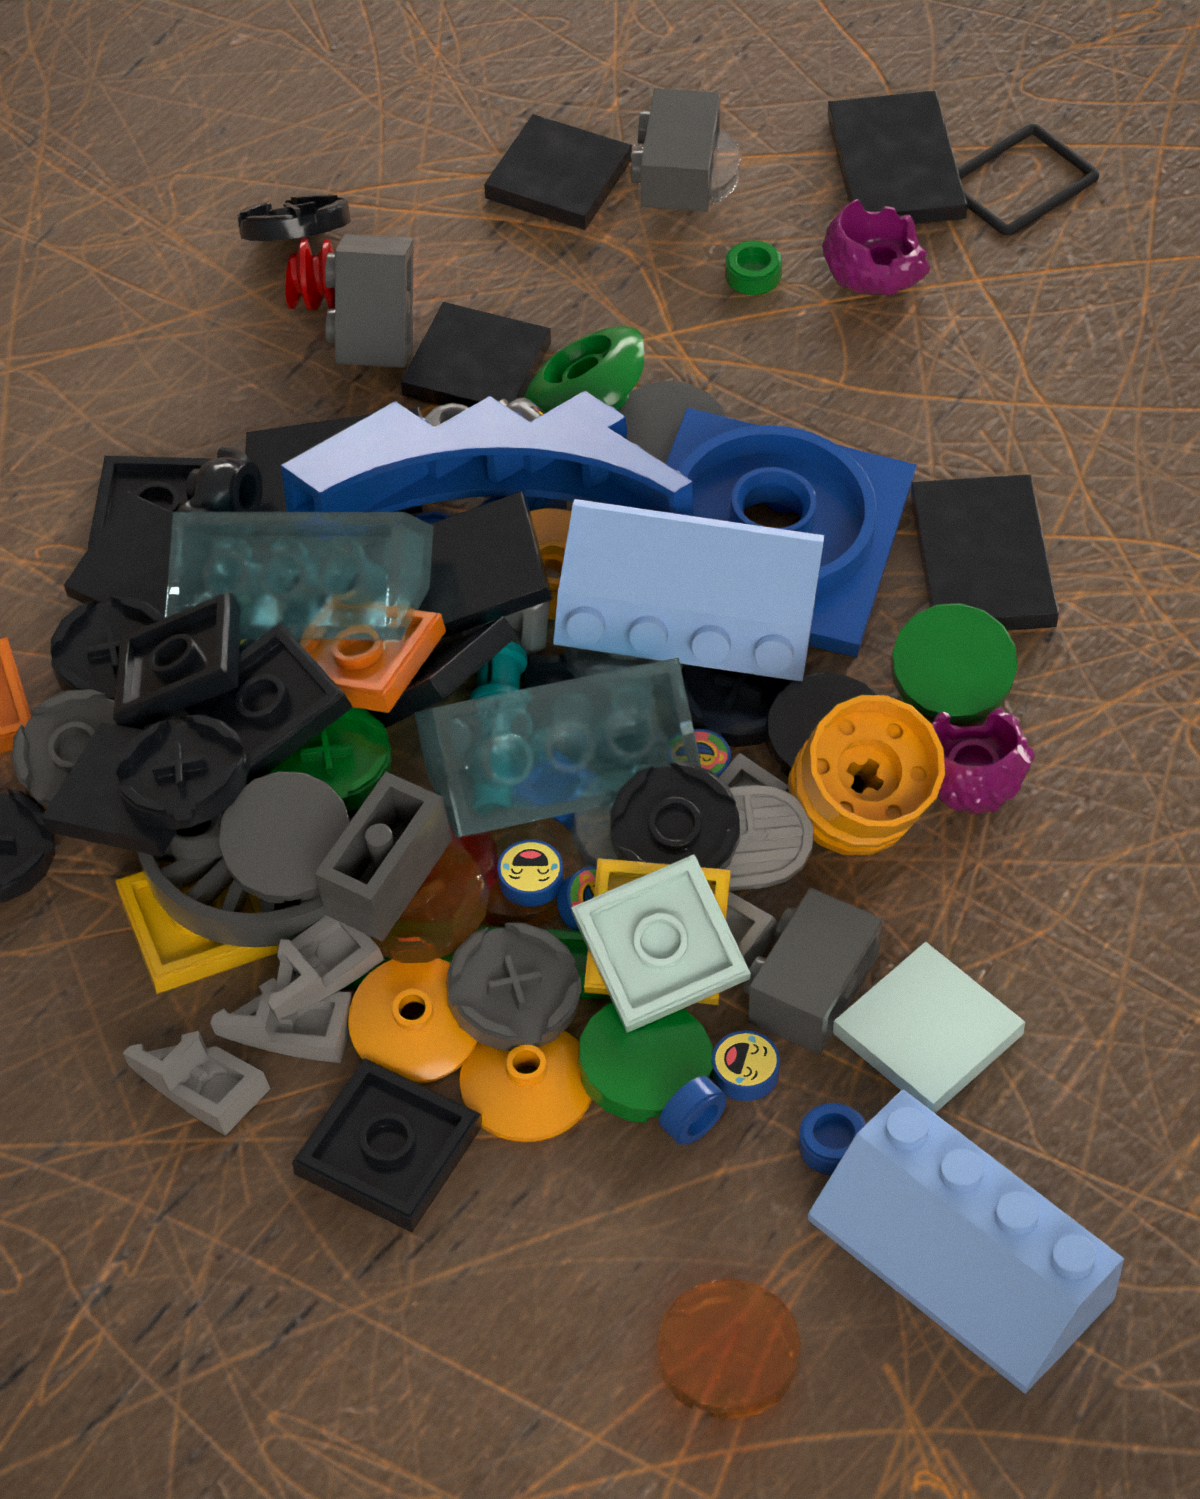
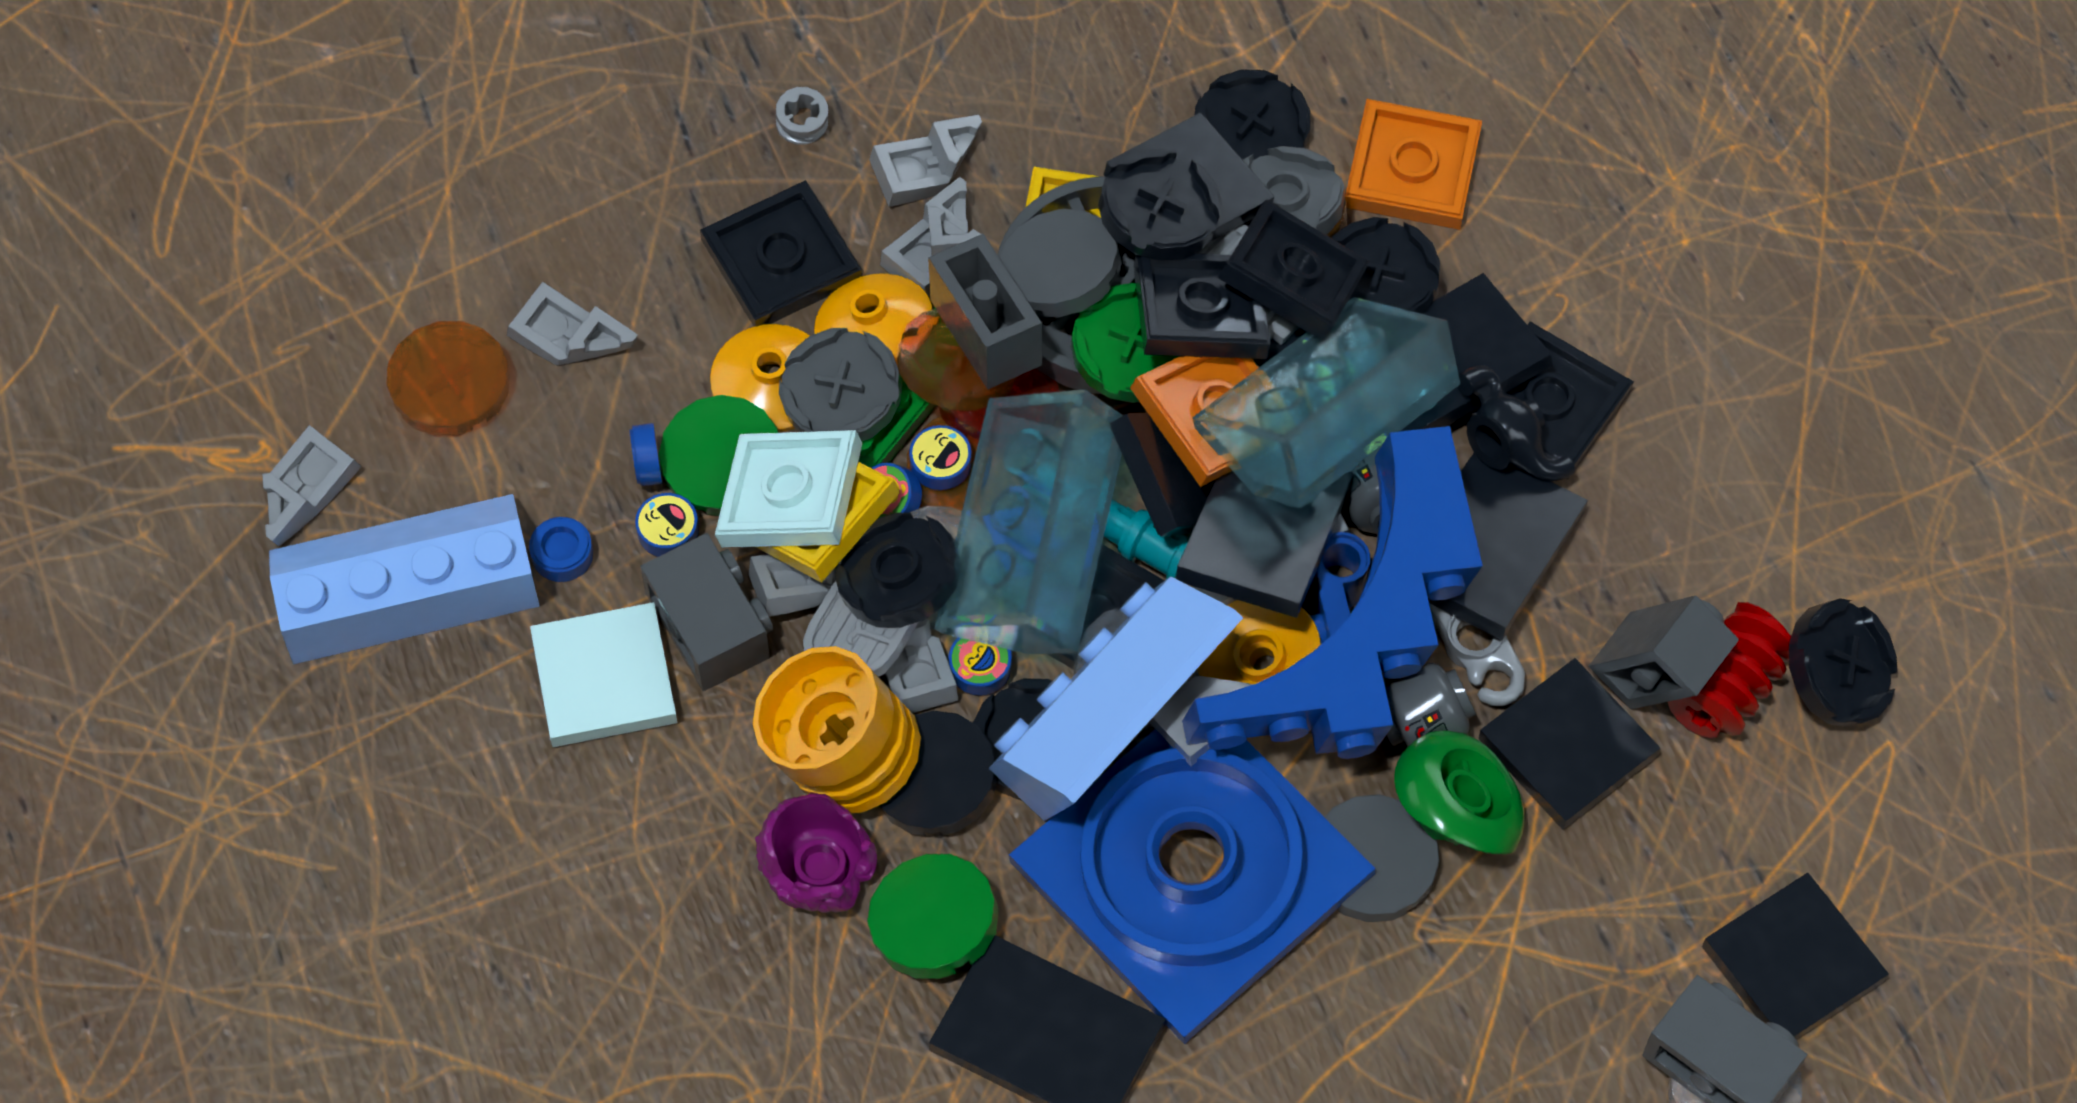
camera: 120 degrees right, 10 degrees up
green tile [725,240,782,295] -> none
none -> light grey slope [262,425,361,546]
none -> light grey slope [507,282,638,366]
none -> light grey bush [776,87,828,145]

